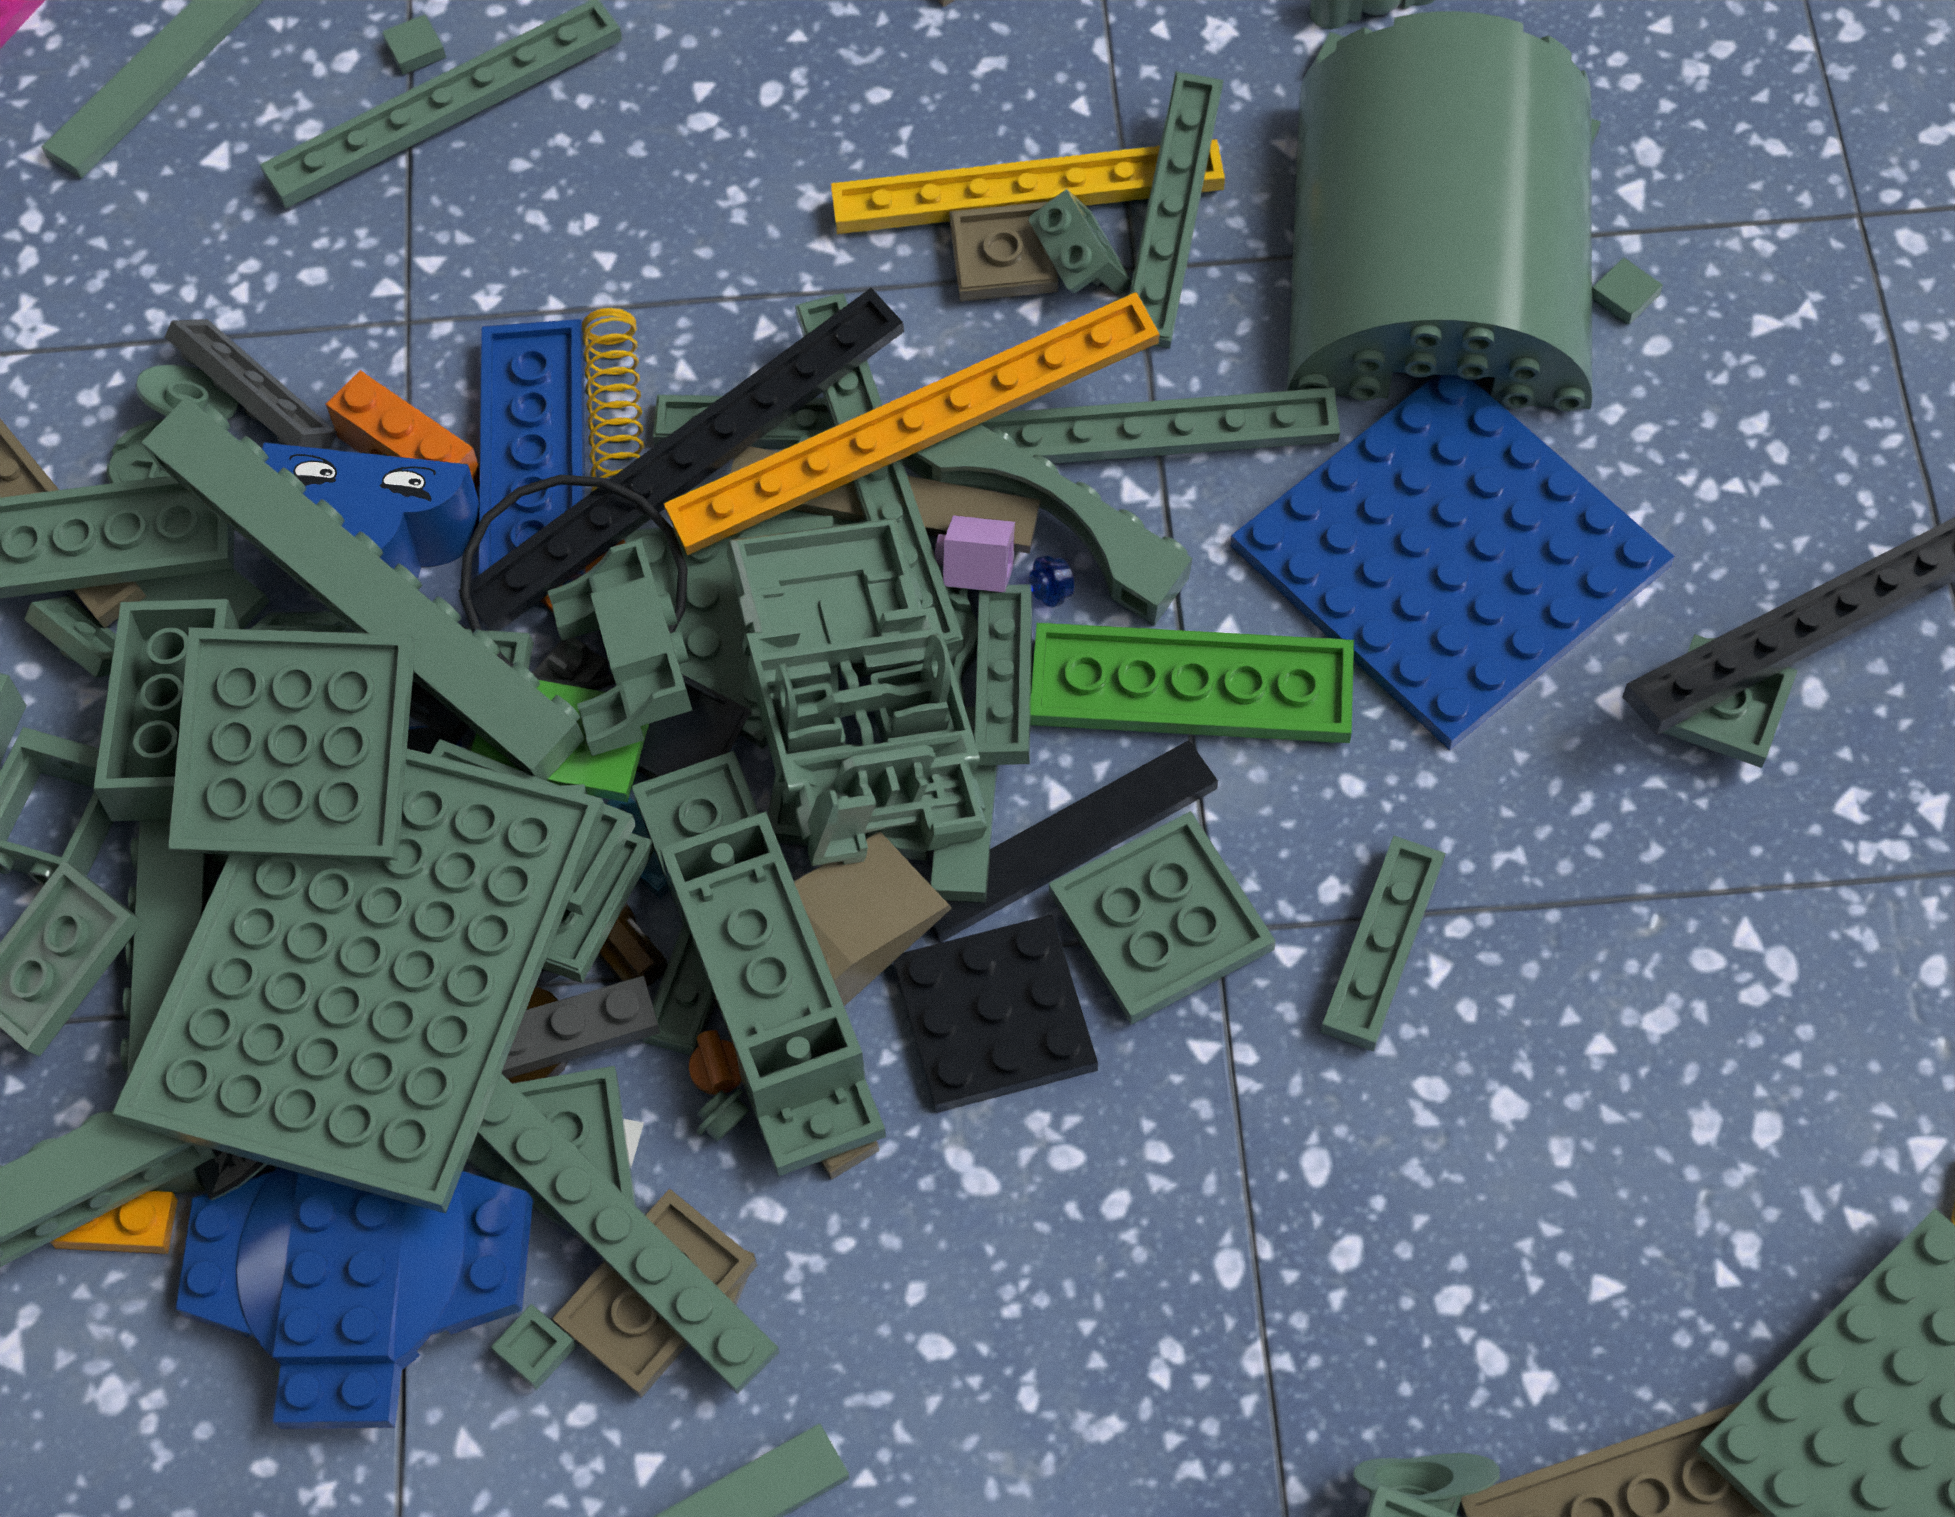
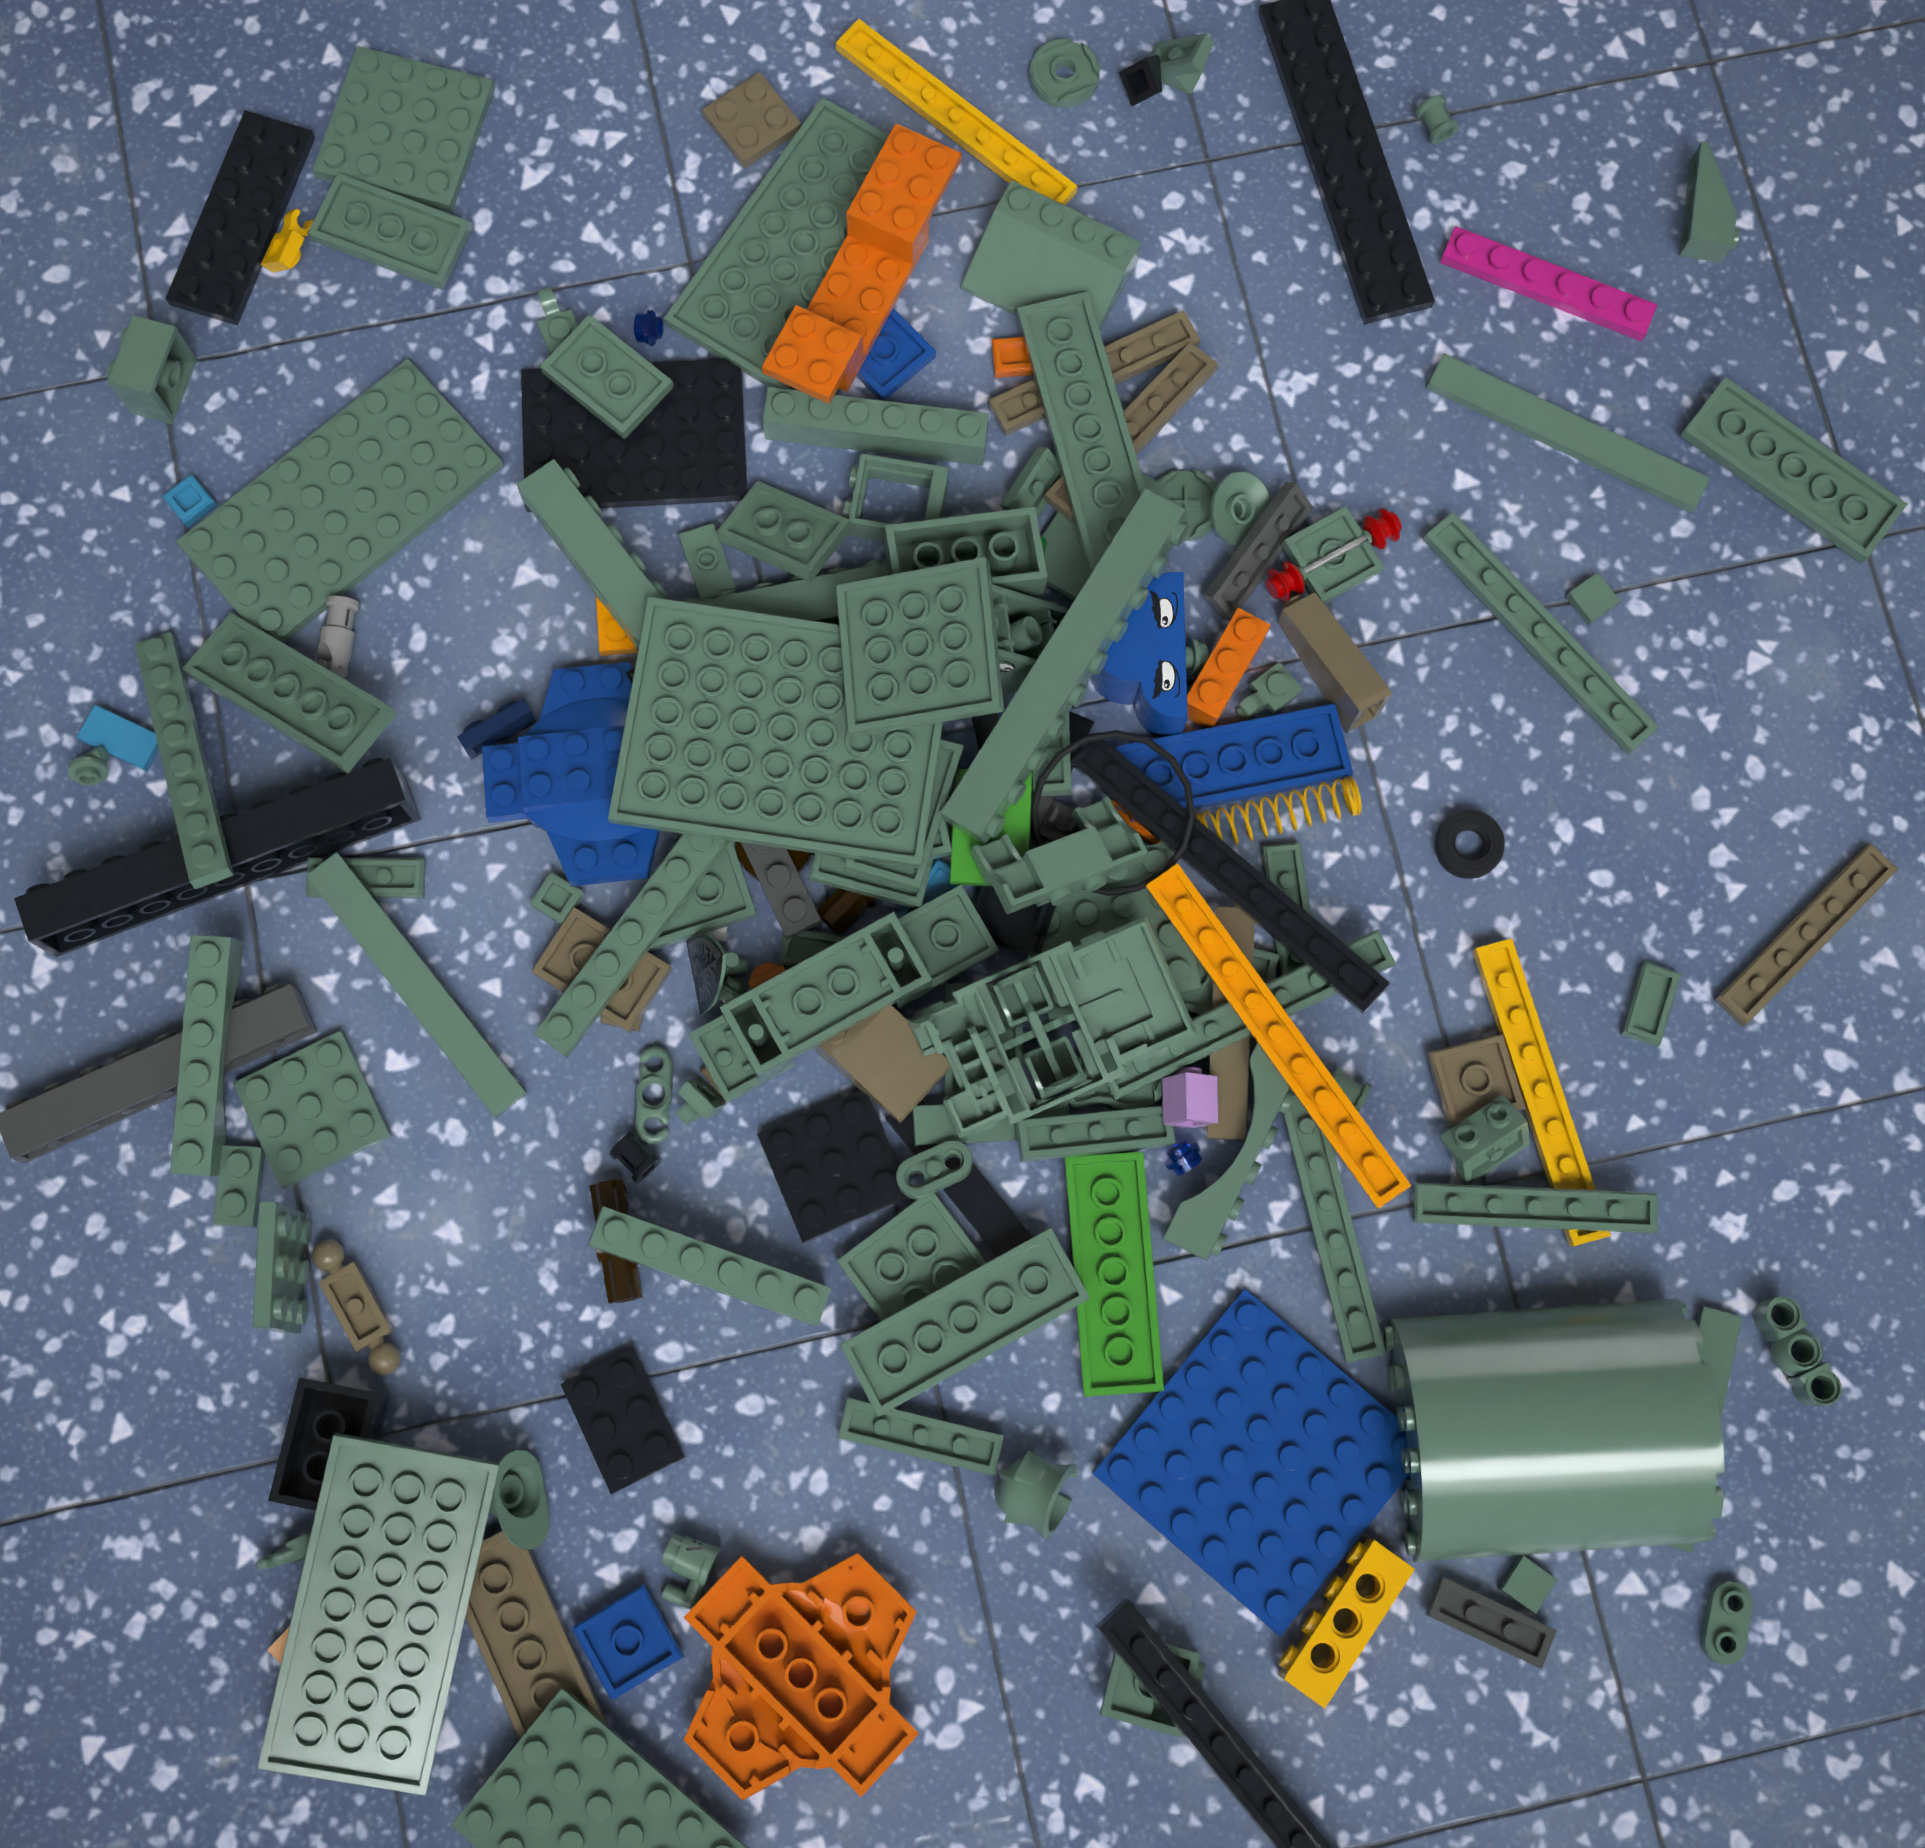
camera: 75 degrees right, 15 degrees up
none -> dark blue plate [457,698,537,760]
none -> black plate [561,1348,686,1494]
none -> blue plate [572,1584,685,1701]
none -> sand green brick [587,1206,831,1326]
none -> dark brown piece [589,1179,644,1304]
none -> black bush [609,1130,662,1183]
none -> sand green piece [635,1047,673,1144]
none -> sand green piece [661,1533,721,1610]
none -> sand green tile [676,1077,727,1125]
none -> sand green plate [678,523,737,600]
none -> orange plate [683,1553,919,1801]
none -> shield [686,933,748,1015]
none -> sand green plate [840,1228,1090,1417]
none -> sand green plate [896,1140,972,1199]
none -> sand green helmet [994,1451,1079,1539]
none -> sand green plate [1236,662,1303,721]
none -> sand green plate [1265,506,1402,604]
none -> dark tan slope [1277,592,1392,734]
none -> yellow brick [1278,1539,1415,1709]
none -> dark grey plate [1425,1577,1557,1669]
none -> black tyre [1434,810,1505,879]
none -> sand green tile [1620,961,1681,1047]
none -> sand green plate [1700,1581,1753,1665]

